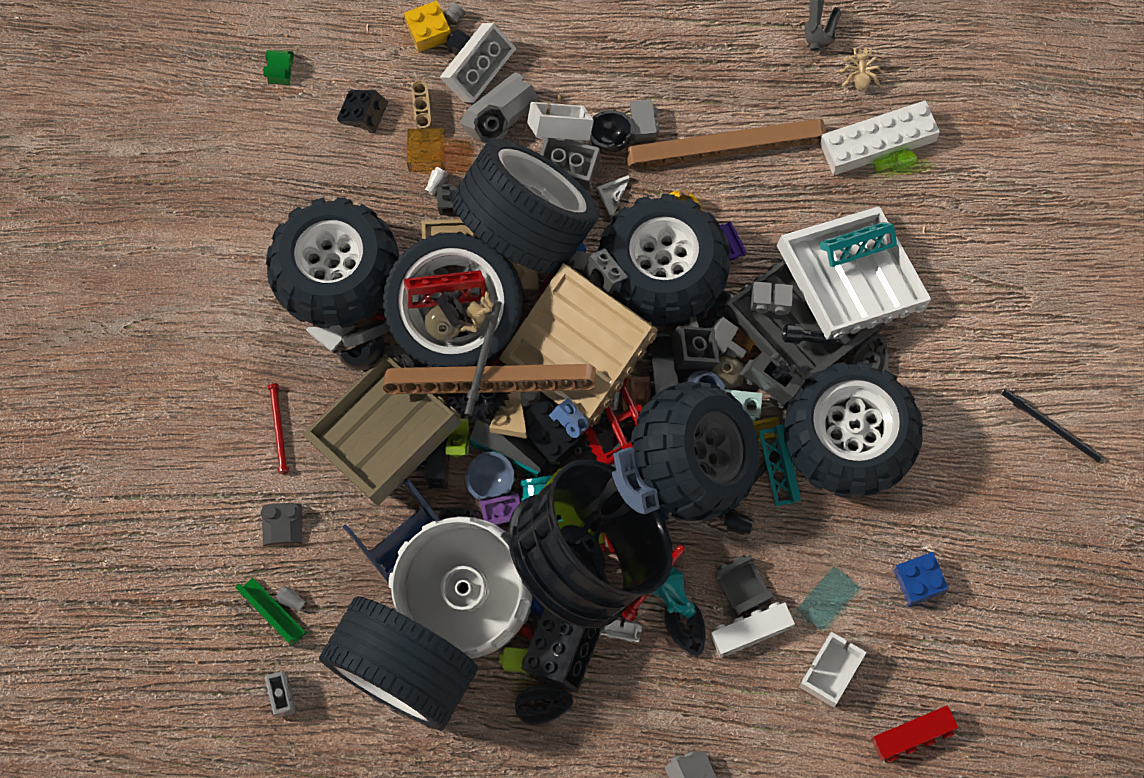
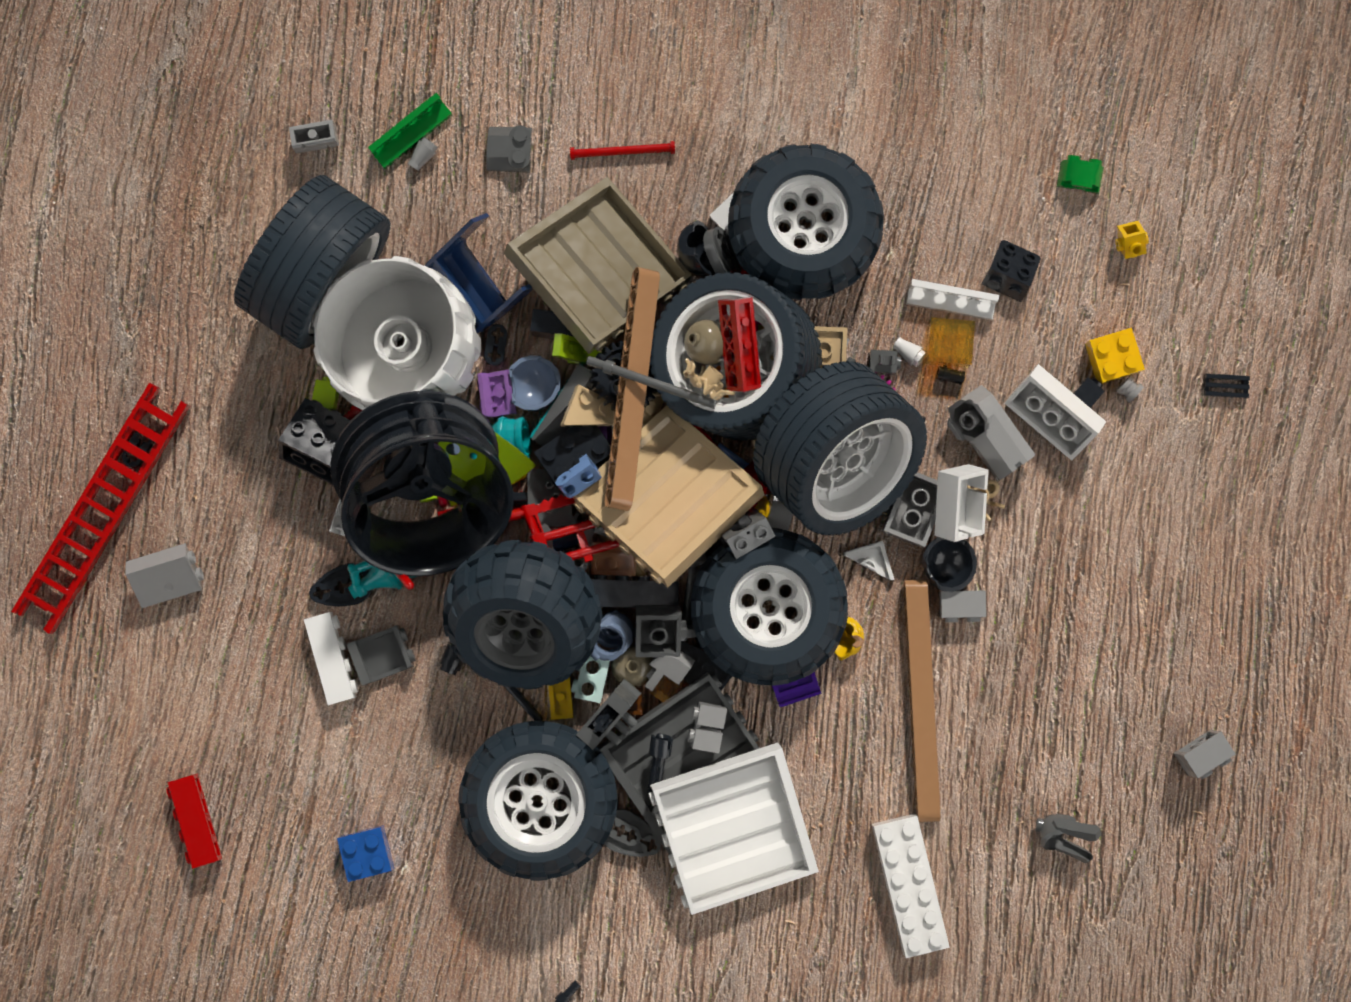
camera: 85 degrees right, 15 degrees up
tan beam [411,80,433,136] -> none
black beam [438,292,468,328] -> none
black piece [515,686,573,726] -> none
sand blue arch [612,447,660,514] -> none
teal fence [758,424,801,507] -> none
clear light blue piece [796,567,859,631] -> none
white piece [799,632,867,708] -> none
teal fence [819,222,897,267] -> none
tan animal [839,48,885,91] -> none
clear neon green arm [873,149,917,172] -> none
none -> white fence [906,279,999,320]
none -> black pin [936,365,965,385]
none -> yellow brick [1115,221,1149,259]

